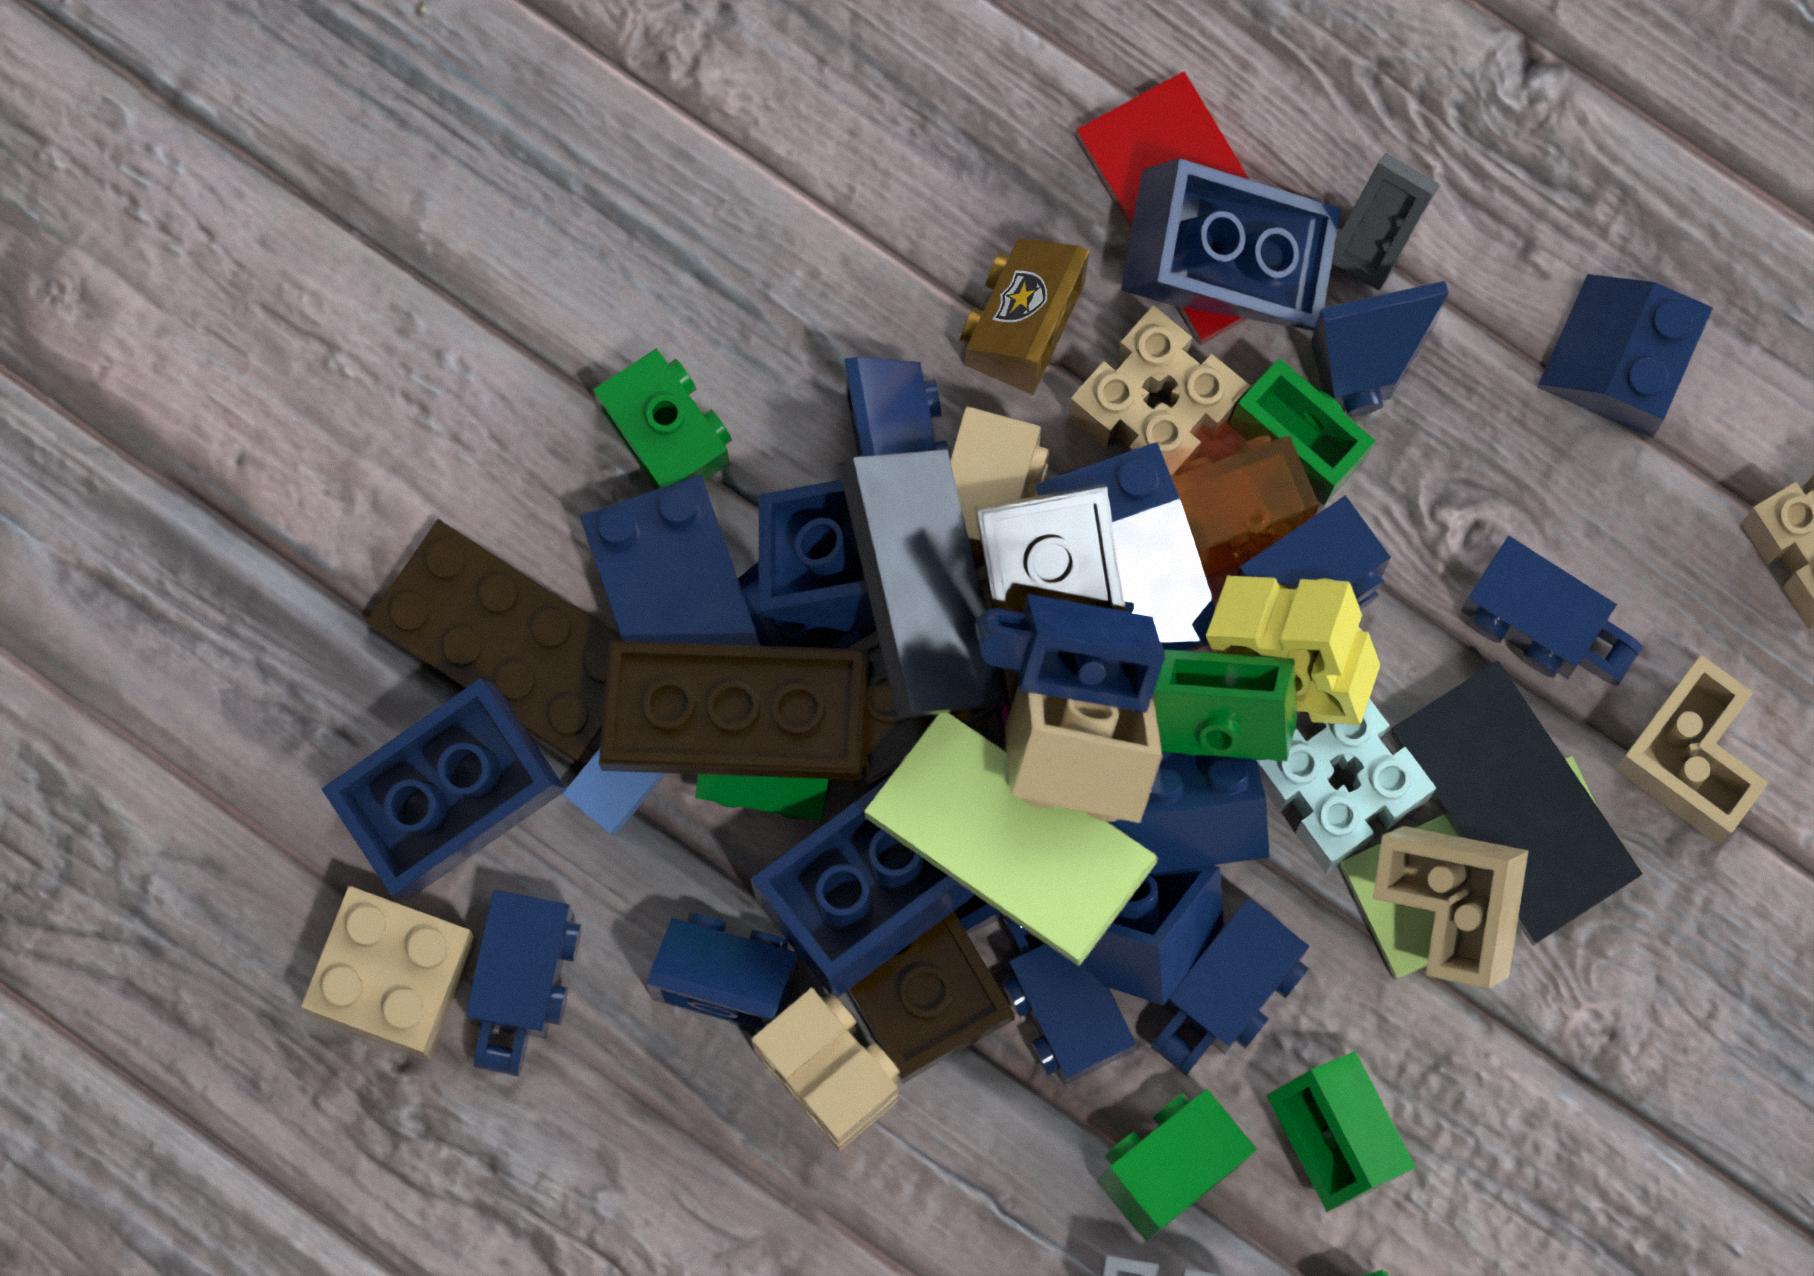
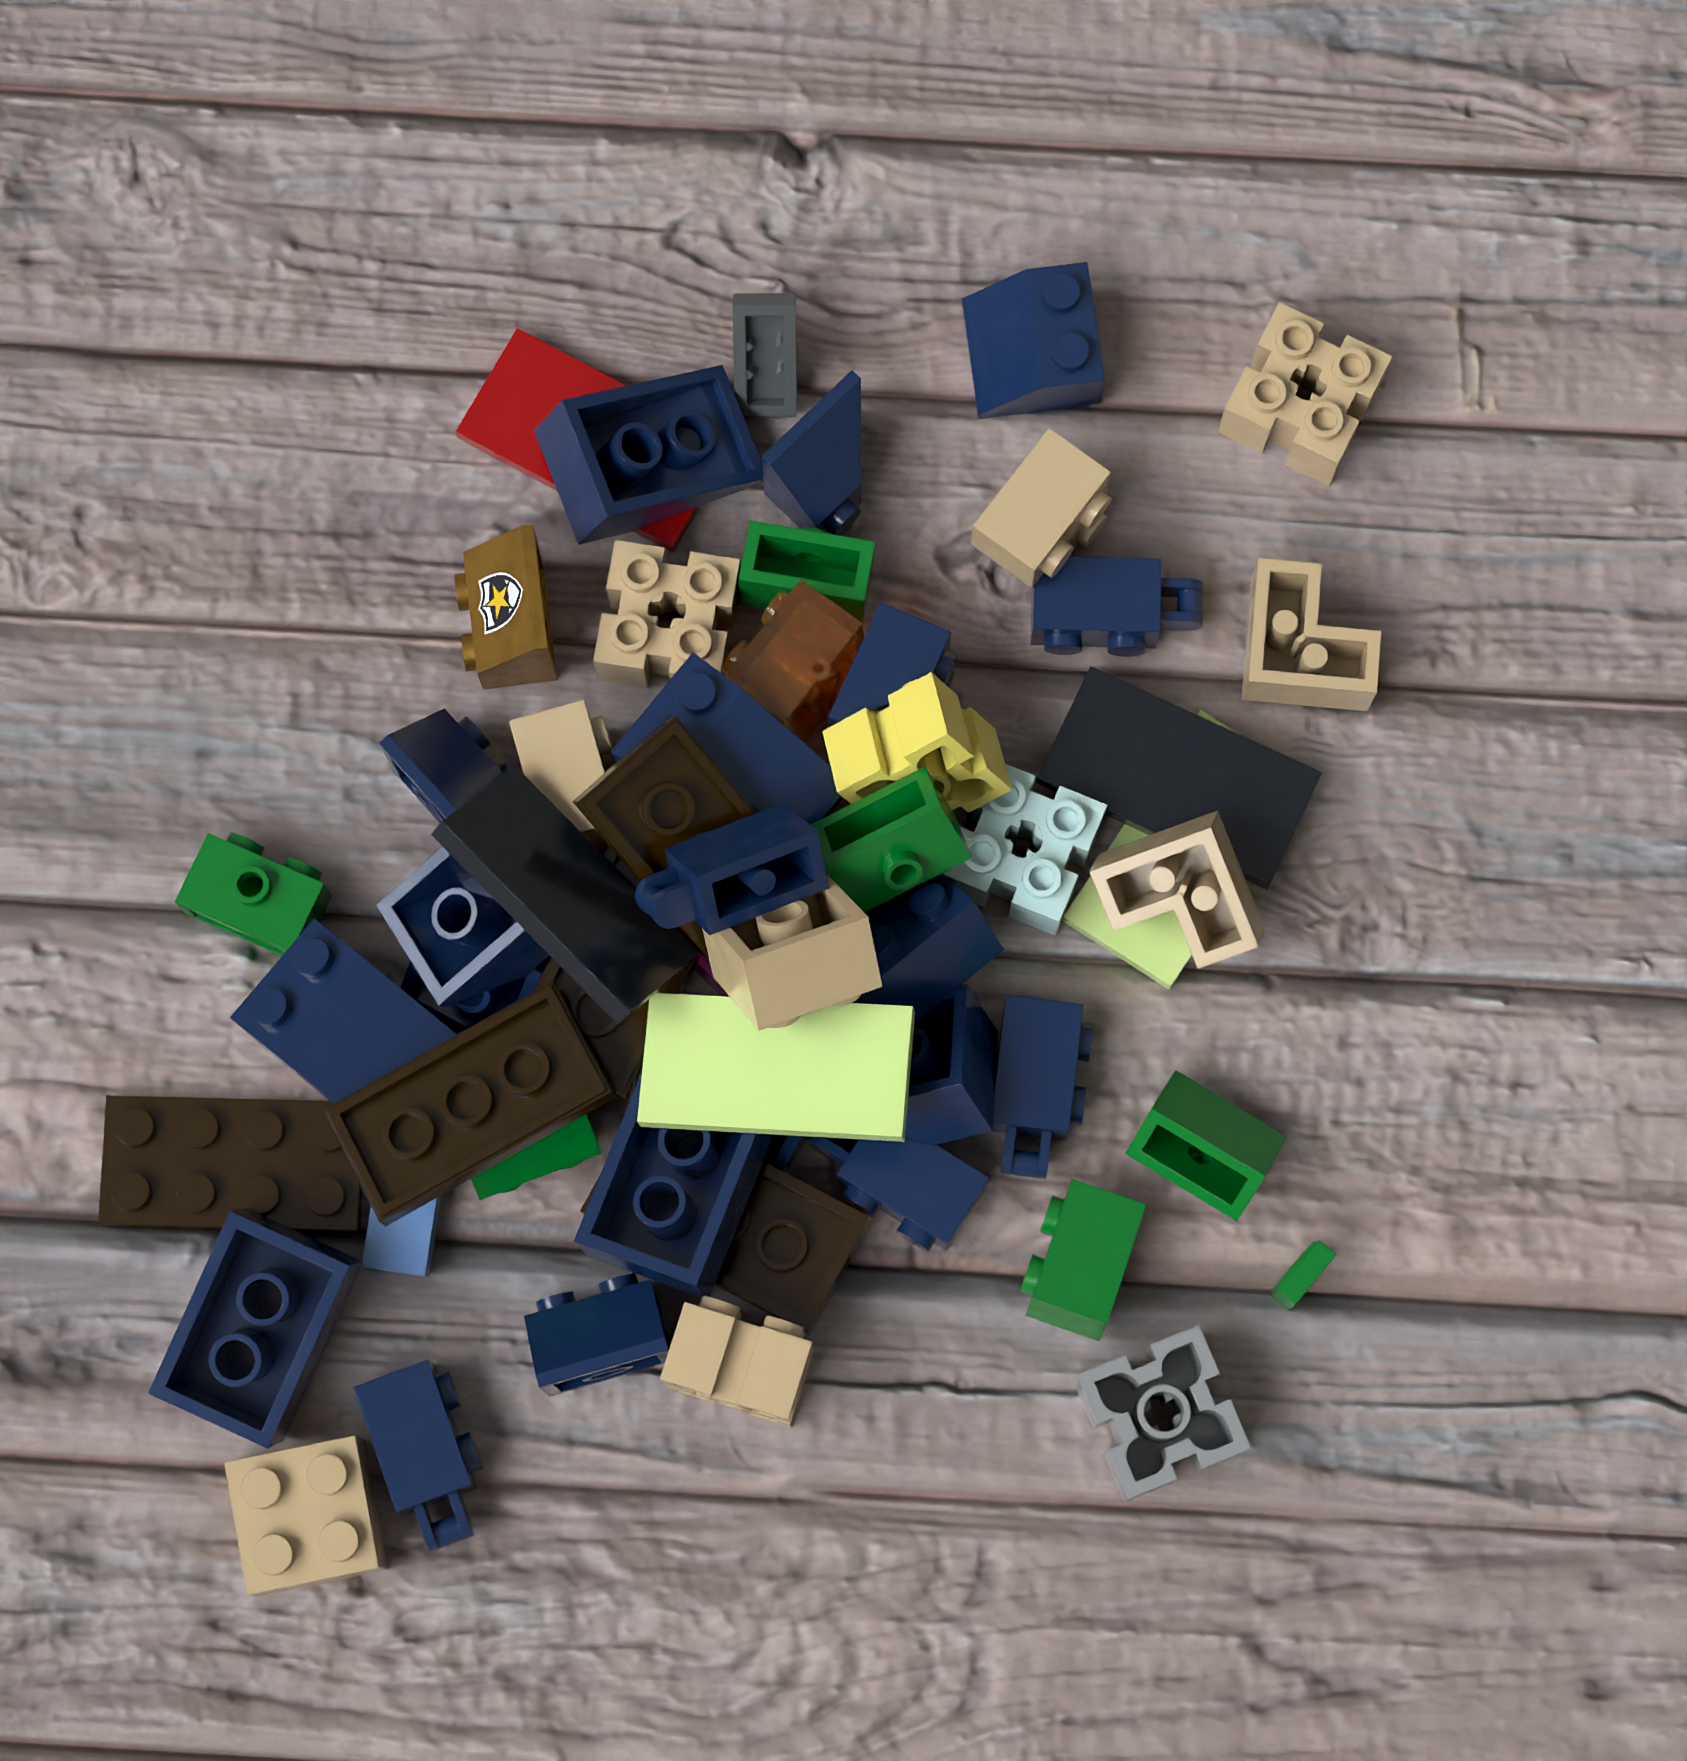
camera: 30 degrees left, 0 degrees up
none -> tan brick [971,428,1112,588]

